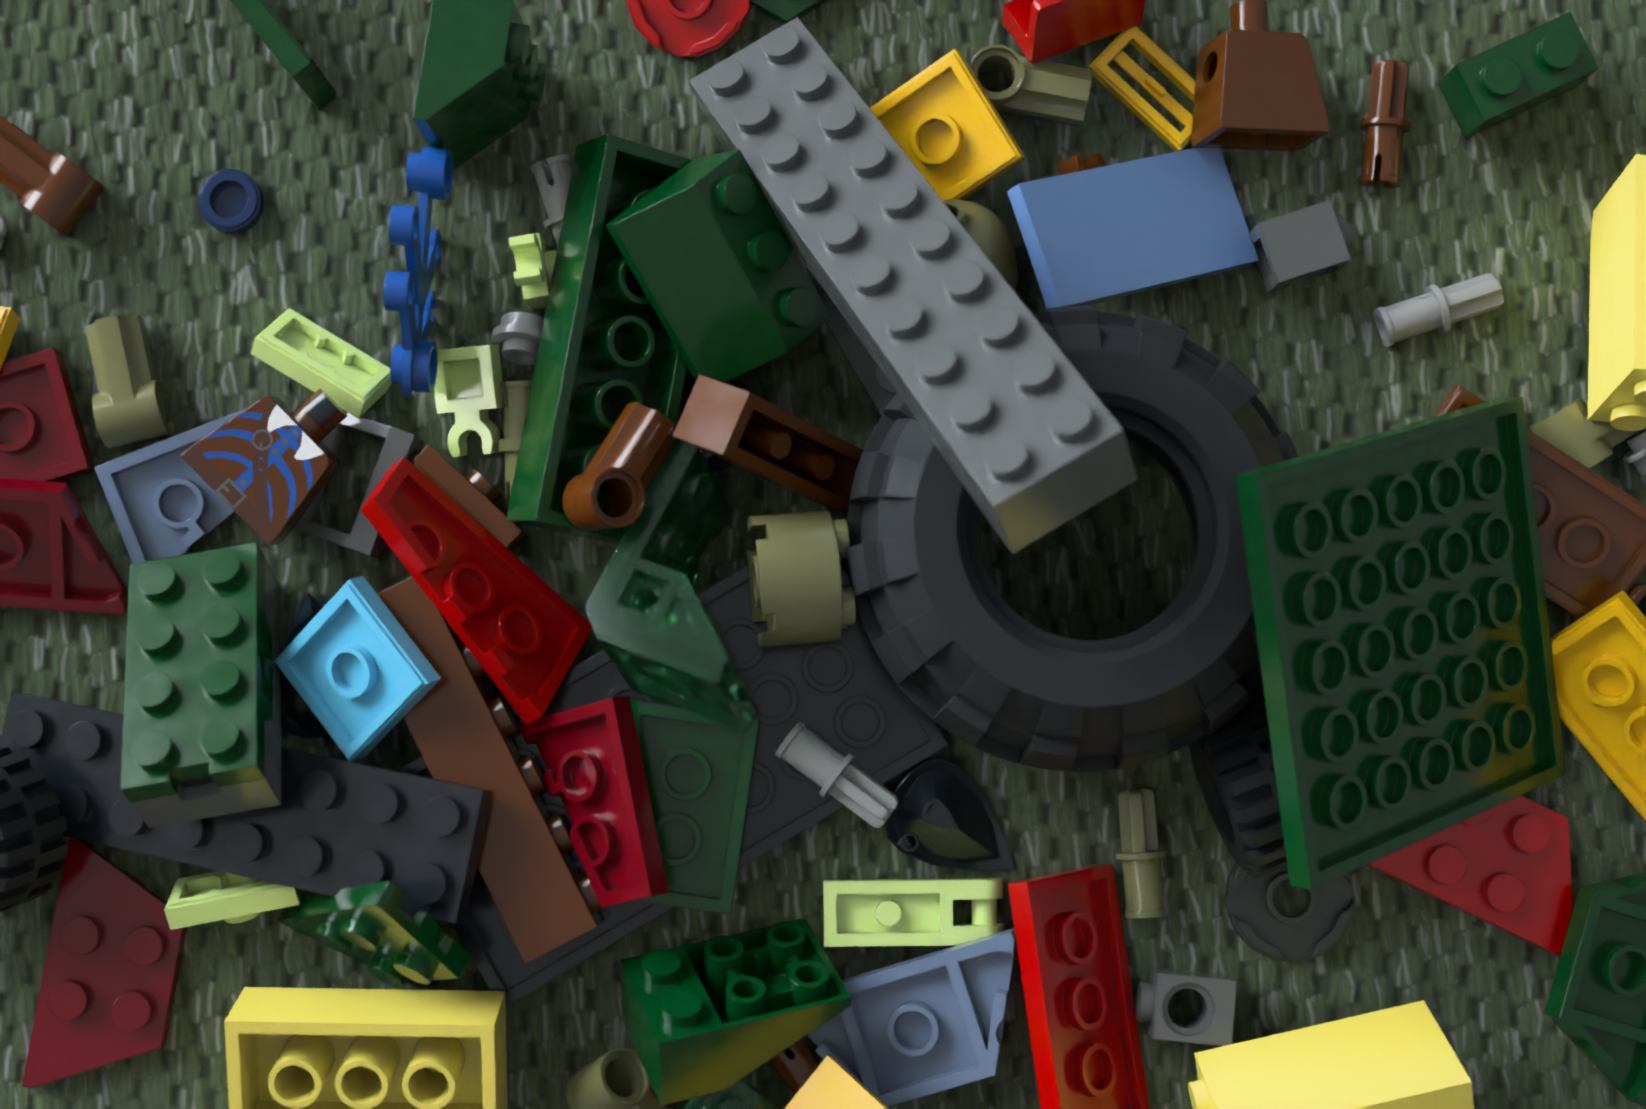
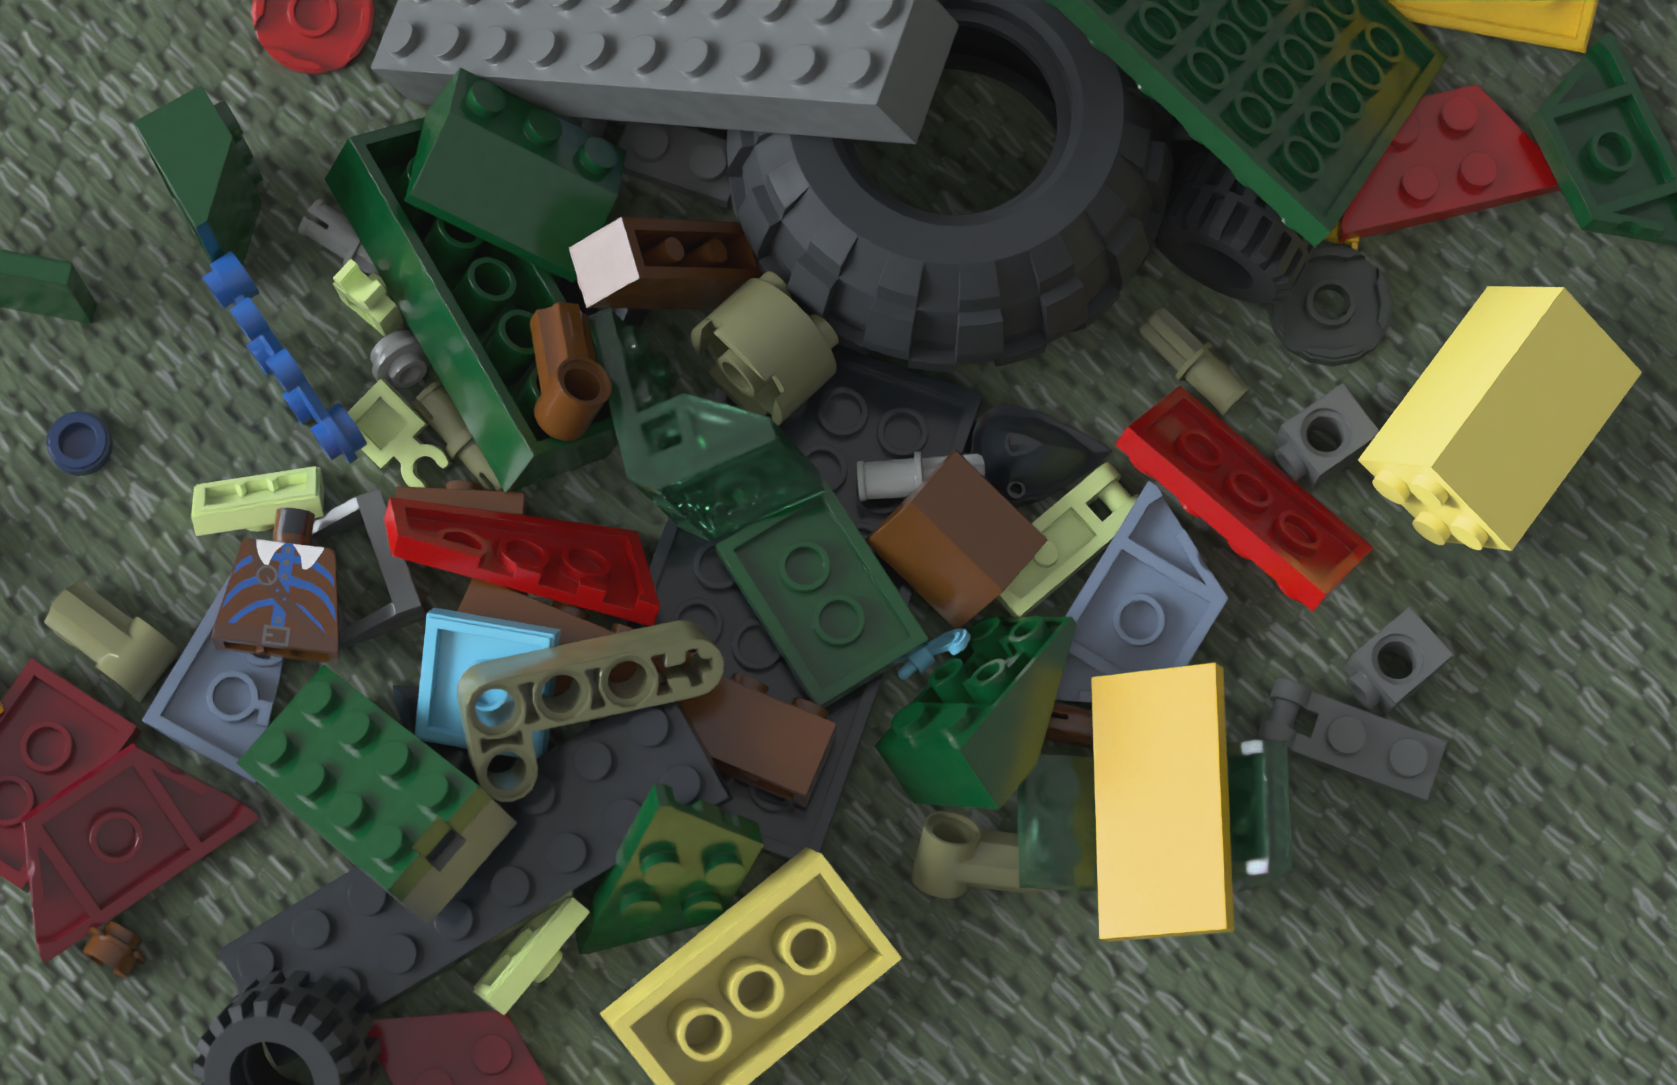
camera: 40 degrees left, 10 degrees down
dark red wing [517,696,669,907] -> none
none -> olive beam [457,620,724,802]
none -> reddish brown slope [865,449,1048,629]
none -> medium azure piece [898,628,971,680]

